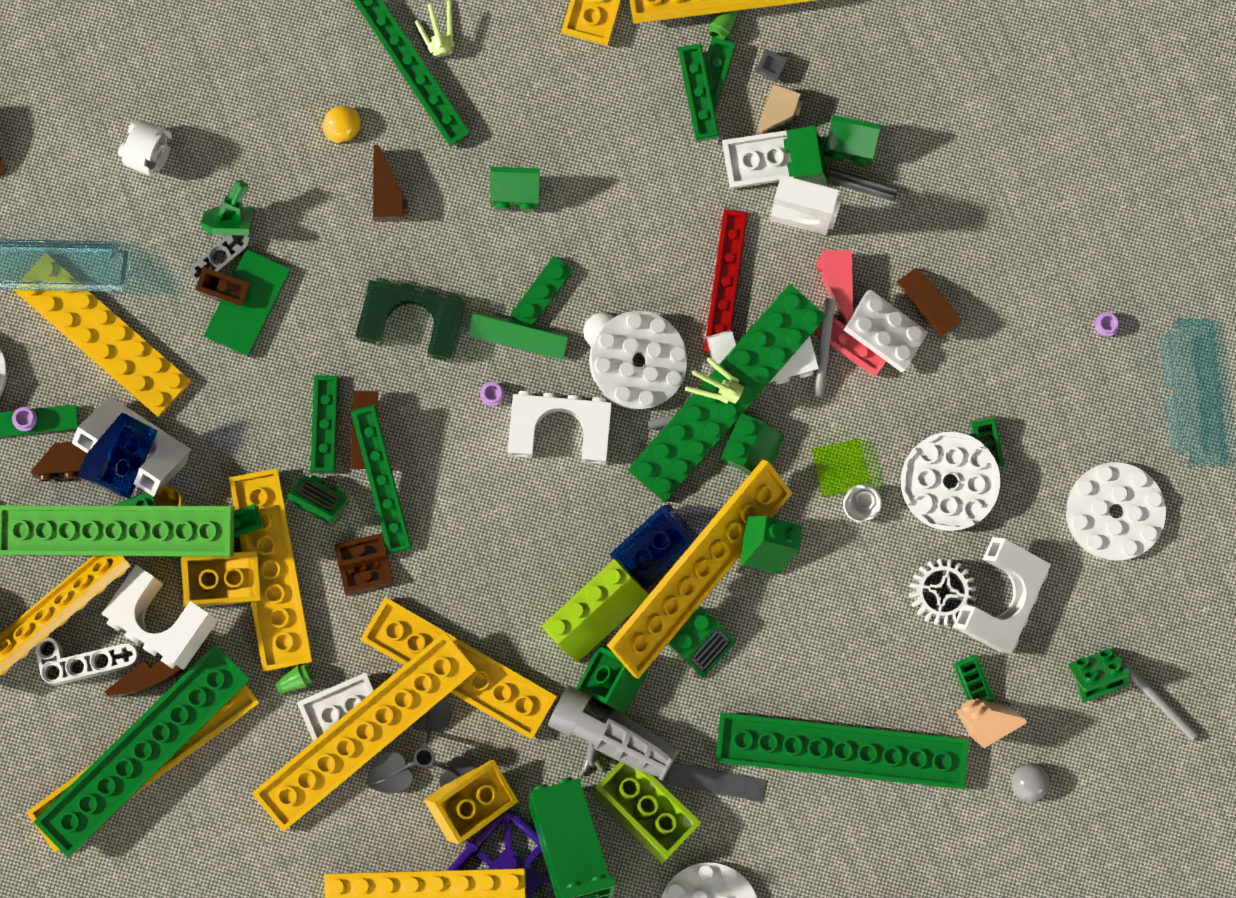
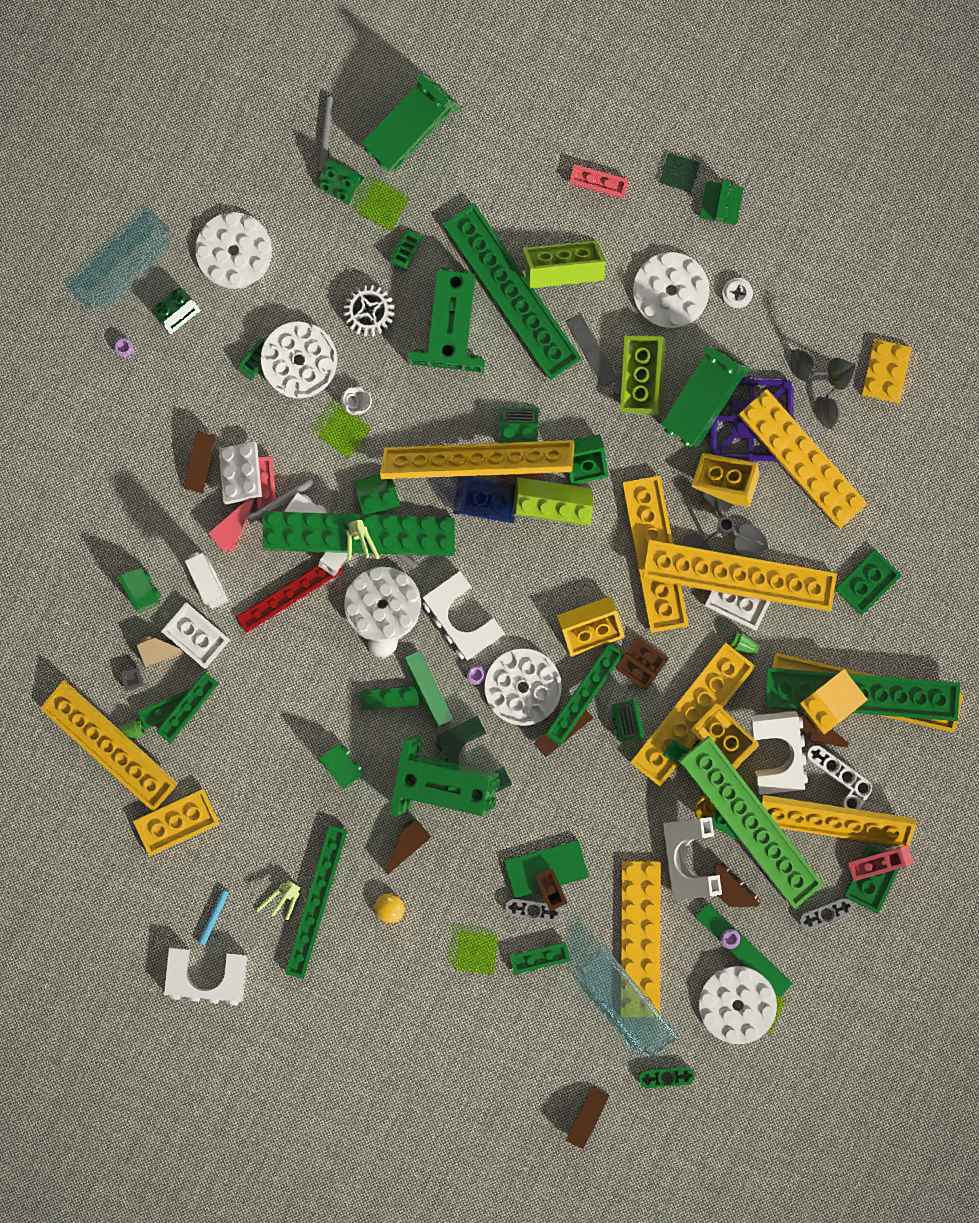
camera: 130 degrees left, 5 degrees up
clear blue slope [77,413,158,499] -> none
white brick [118,120,172,177] -> none
green piece [201,180,255,235] -> none
green tile [310,375,339,474] -> none
light grey piece [547,685,680,781] -> none
light grey bar [579,742,604,776] -> none
green slope [740,516,803,574] -> none
green slope [783,125,828,184] -> none
dark grey axle [827,168,898,201] -> none
white arch [953,537,1051,654] -> none
light nougat slope [956,698,1027,748] -> none
light grey hair [1011,763,1051,802] -> none
none -> green bracket [152,287,201,334]
none -> clear neon green tile [358,180,410,232]
none -> green brick [362,74,461,172]
none -> green brick [390,735,500,816]
none -> green brick [408,268,485,373]
none -> clear neon green tile [456,931,499,975]
none -> white plate [485,649,562,726]
none -> green plate [510,942,571,975]
none -> lime slope [522,240,605,288]
none -> yellow slope [556,596,625,657]
none -> yellow slope [798,669,868,735]
none -> green tile [834,549,902,616]

